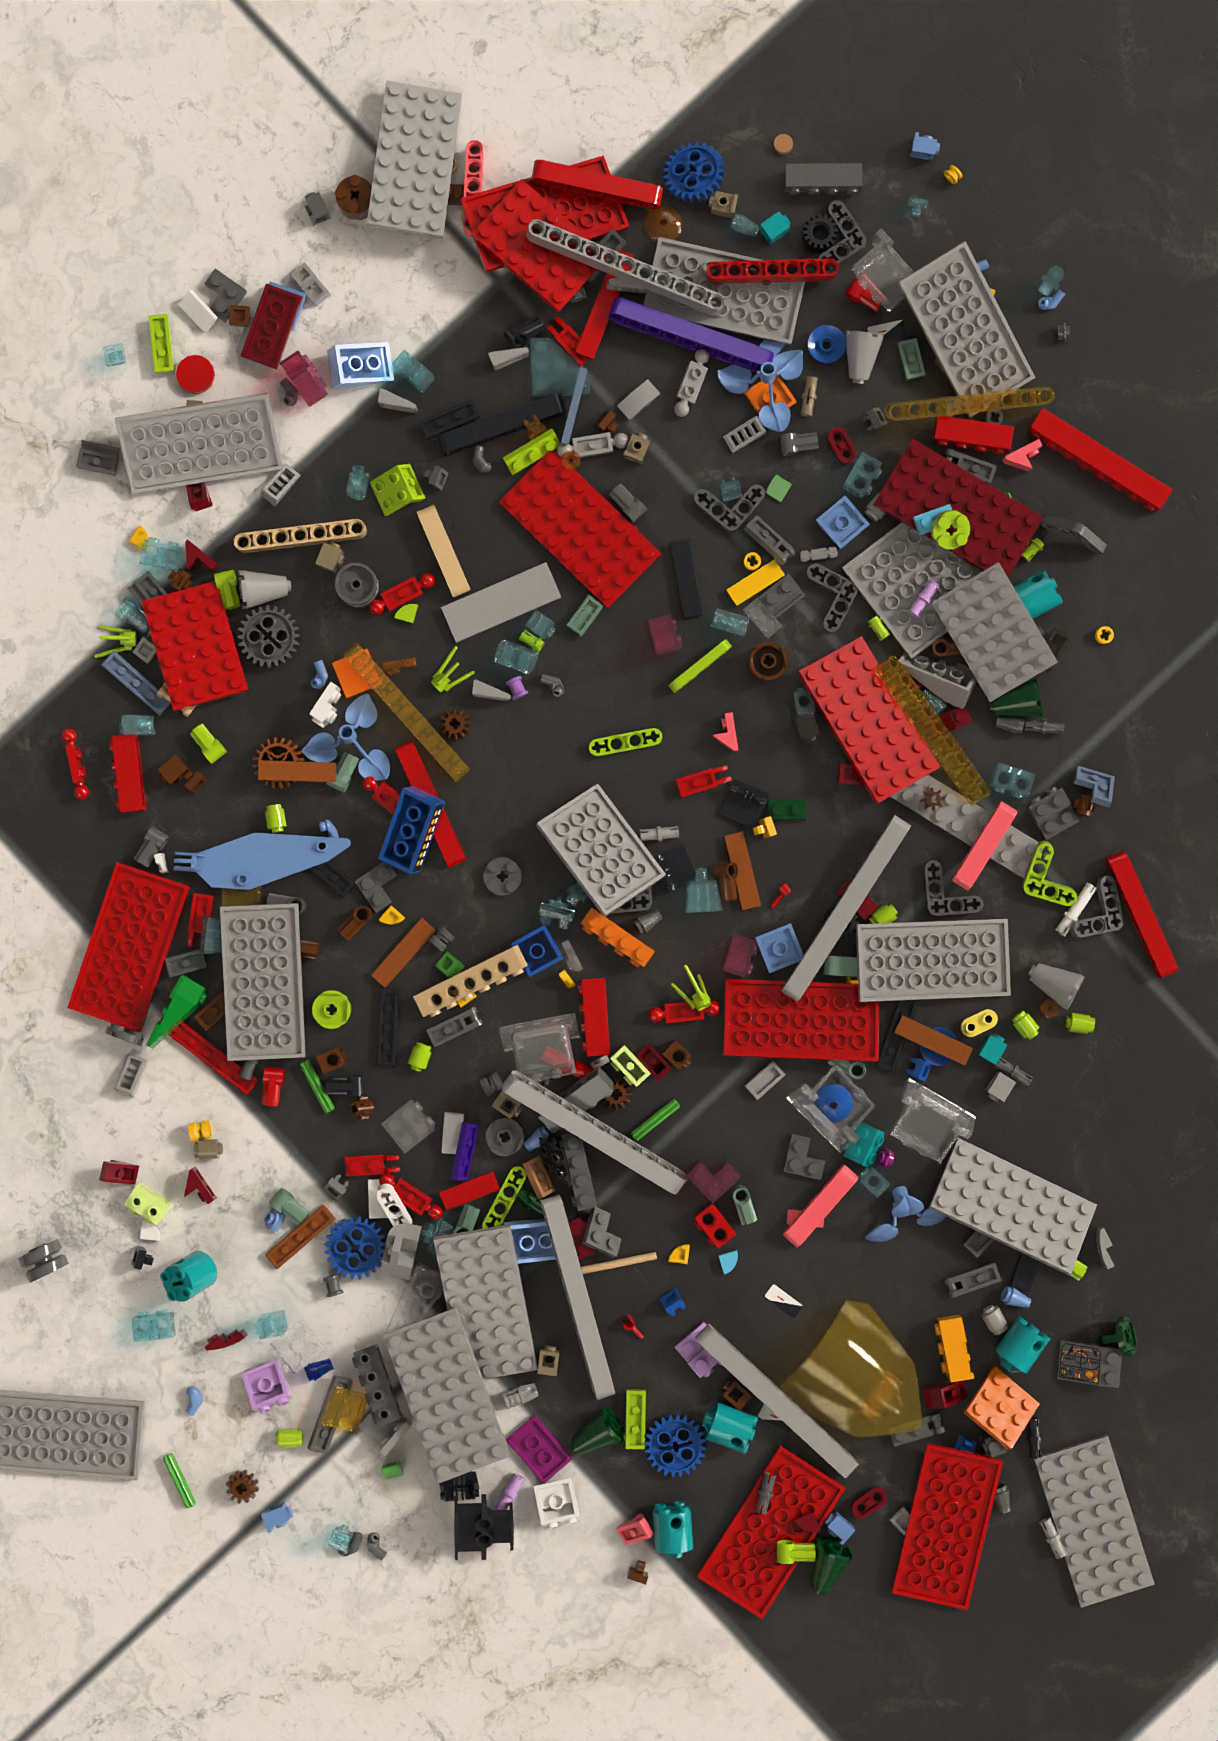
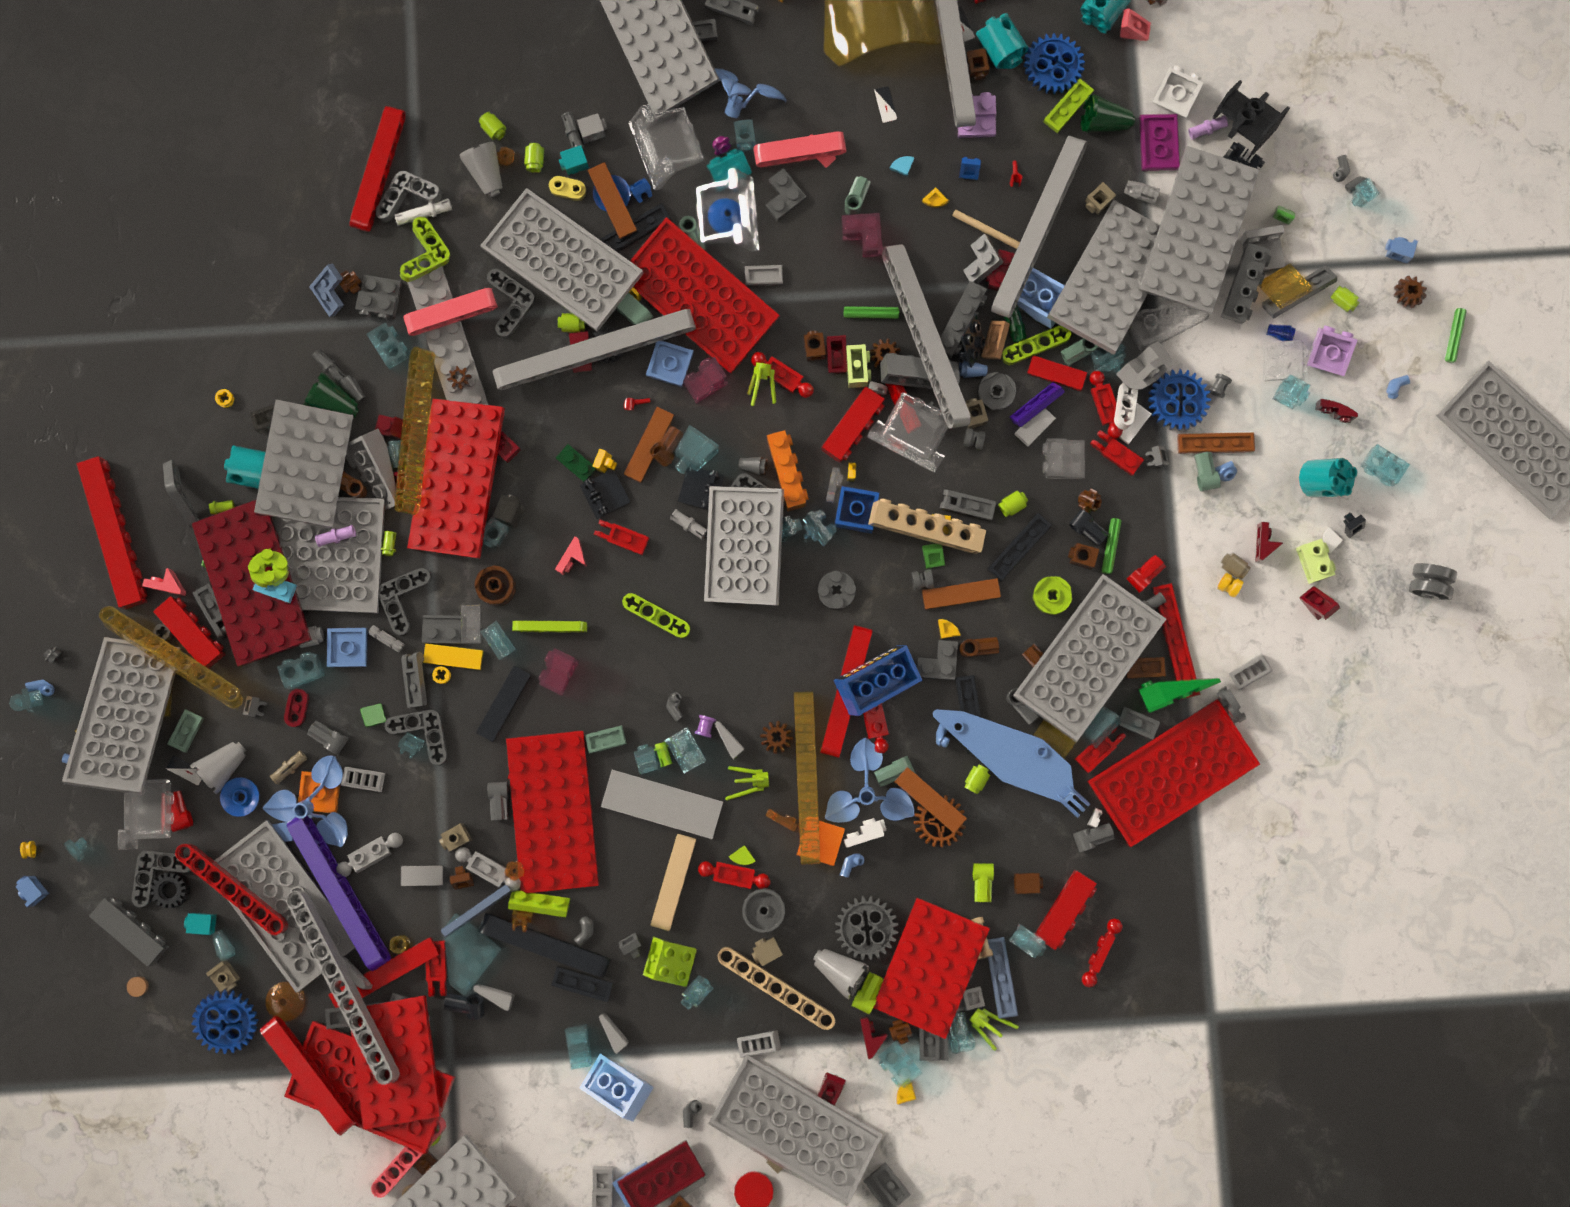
camera: 140 degrees left, 5 degrees down
reddish brown tile [183,770,208,793] -> none
clear pink brick [279,350,328,407] -> none
red brick [694,1202,736,1248] -> none
none -> clear yellow bush [389,935,410,953]

